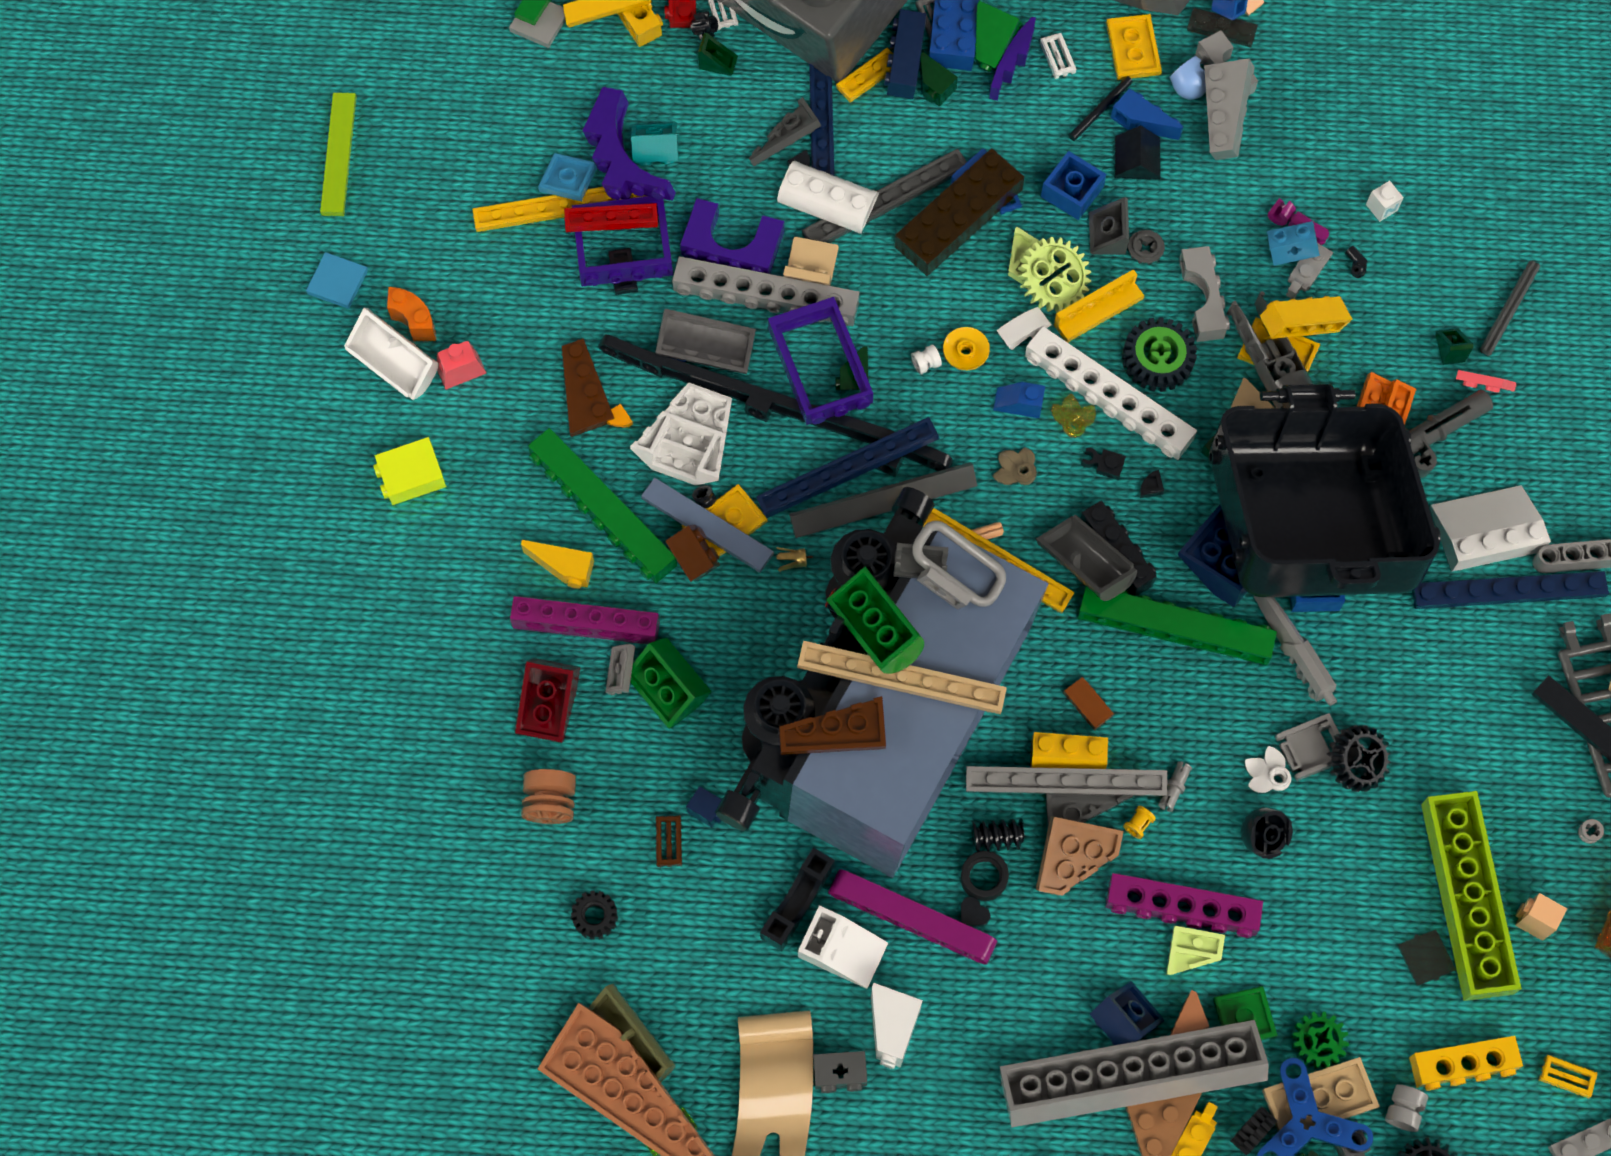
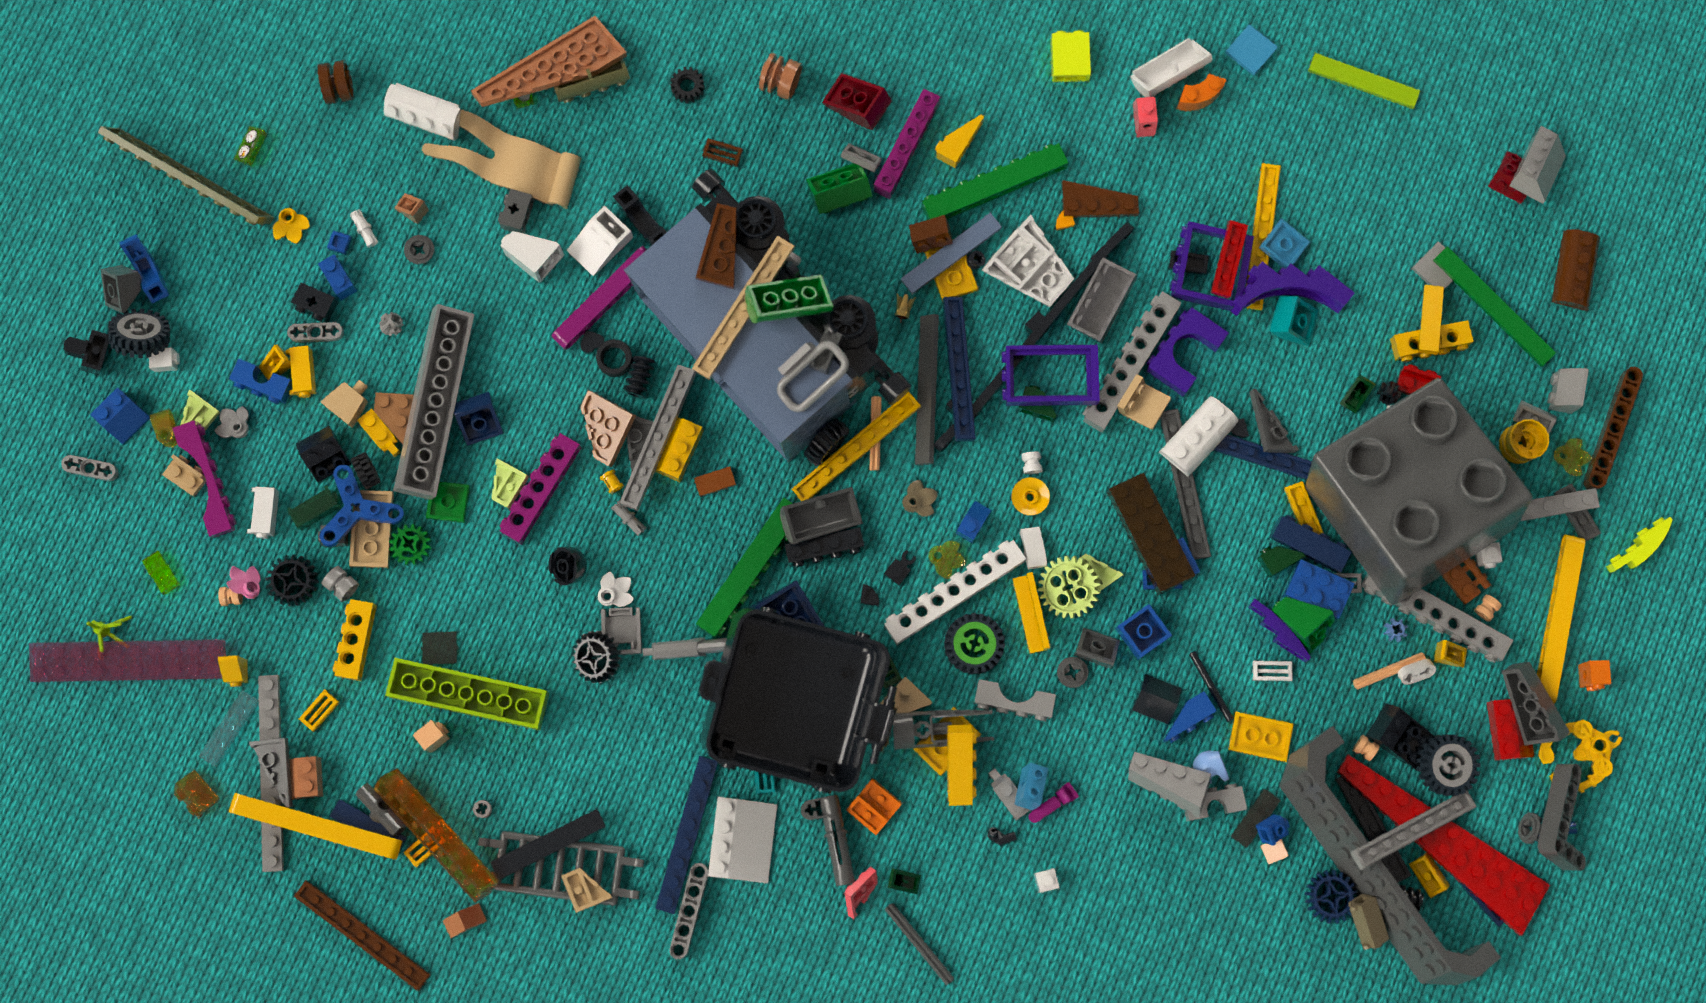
camera: 110 degrees right, 10 degrees up
dark blue brick [686,786,722,828] -> none
nougat slope [1170,990,1209,1035] -> none

